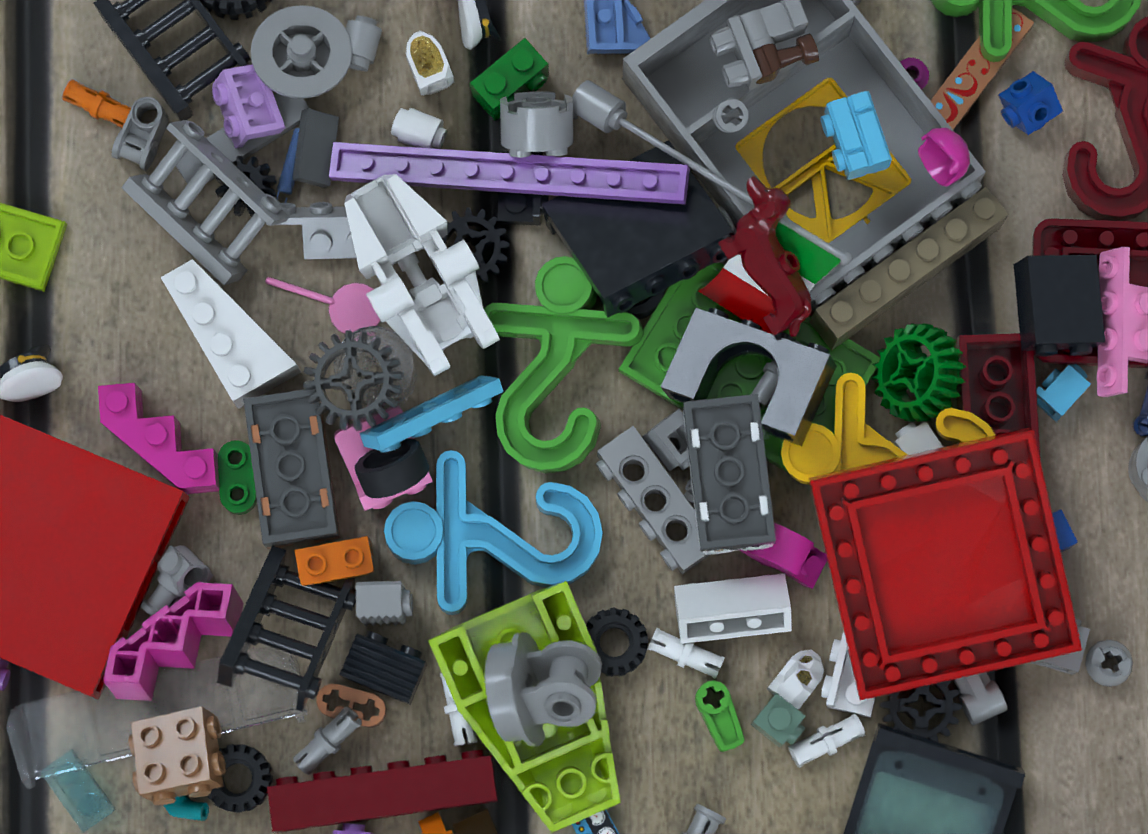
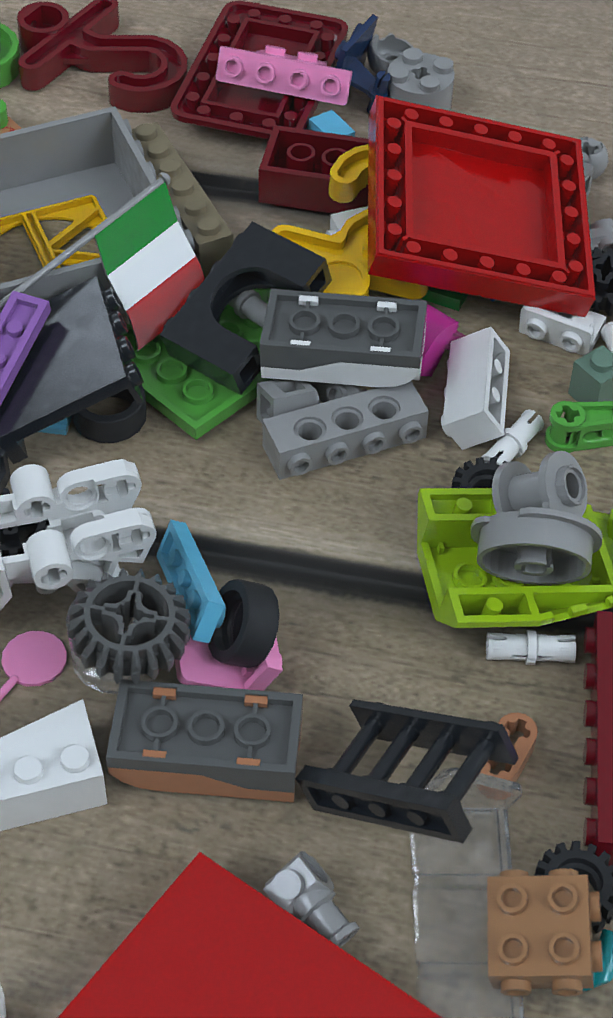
camera: 80 degrees left, 30 degrees down
dark pink brick [98,383,220,494] -> none
dark pink brick [103,582,244,701] -> none
green plate [218,440,257,515] -> none
light grey pin [293,707,362,774] -> none
orange bracket [294,536,374,586] -> none
black brick [340,631,427,705] -> none
light grey brick [356,581,413,626] -> none
medium azure piece [384,450,603,615] -> none
bright green piece [484,256,644,474] -> none
dark red animal [718,176,812,337] -> none
white rock [767,649,824,709] -> none
medium azure brick [821,91,892,180] -> none
green gear [871,323,966,423] -> none
dark pink hair [918,127,970,187] -> none
blue brick [998,71,1063,135] -> none
black brick [1013,255,1105,356] -> none

